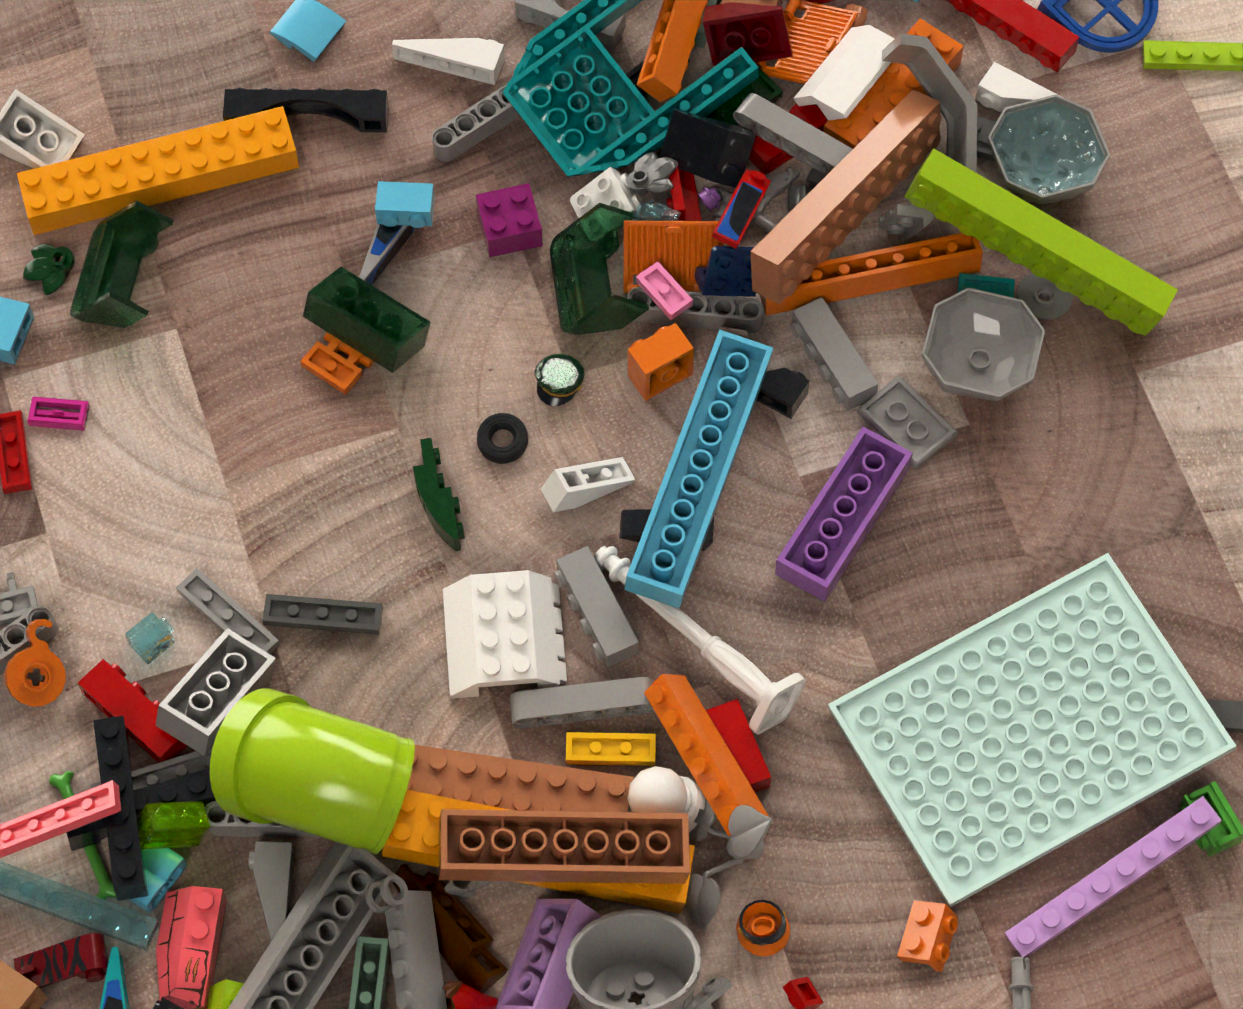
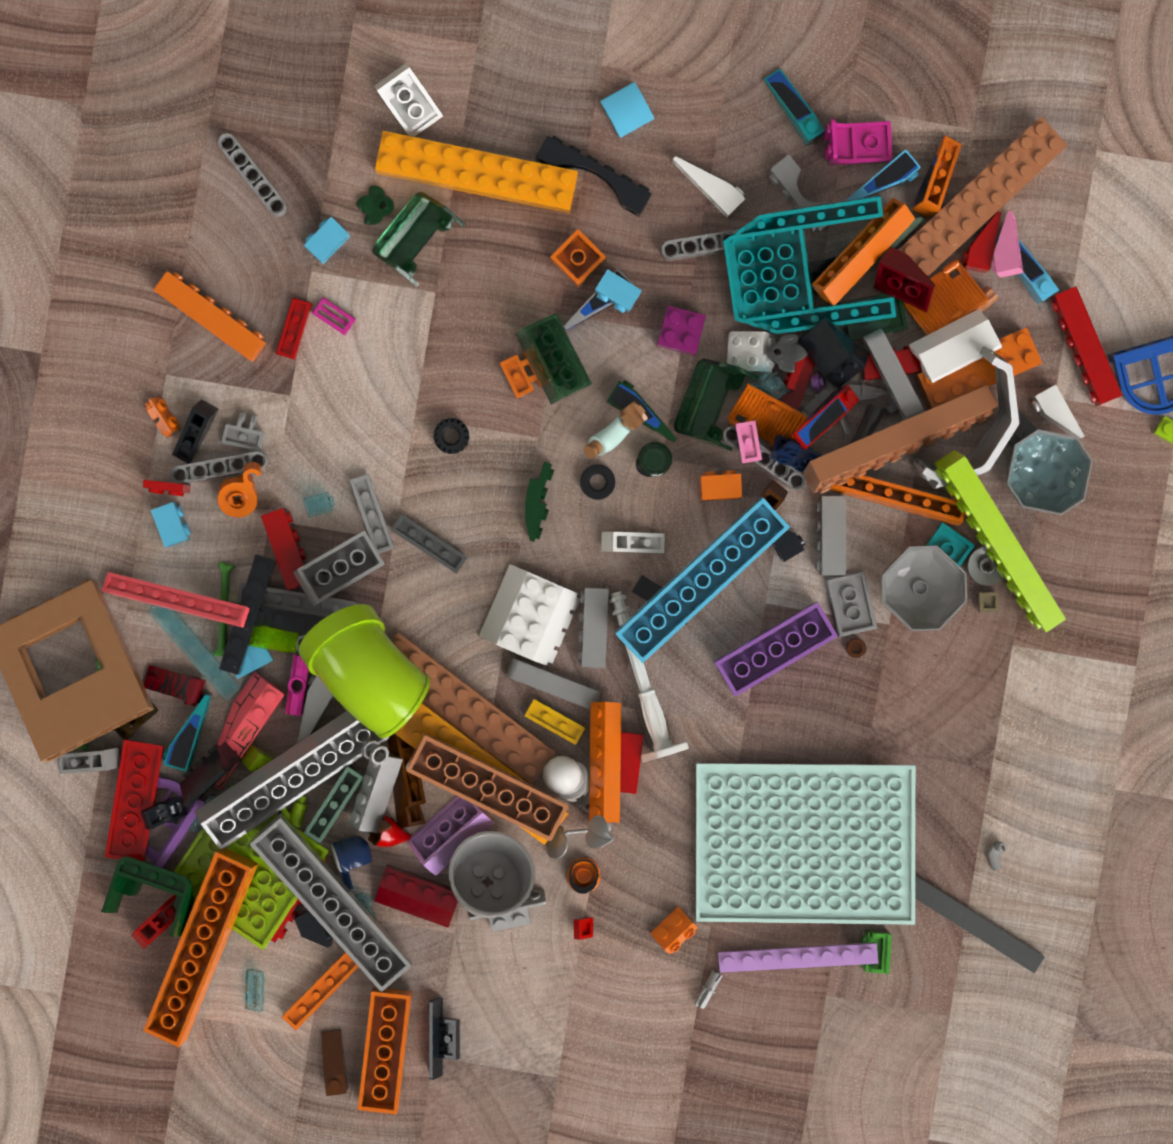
camera: 25 degrees right, 25 degrees up
none -> dark pink piece [285,654,309,716]
none -> black tyre [433,418,470,454]
none -> orange brick [550,229,606,288]
none -> piece [584,401,648,459]
none -> slope [606,380,677,443]
none -> reddish brown tile [846,638,866,658]
none -> dark tan plate [978,592,1000,613]

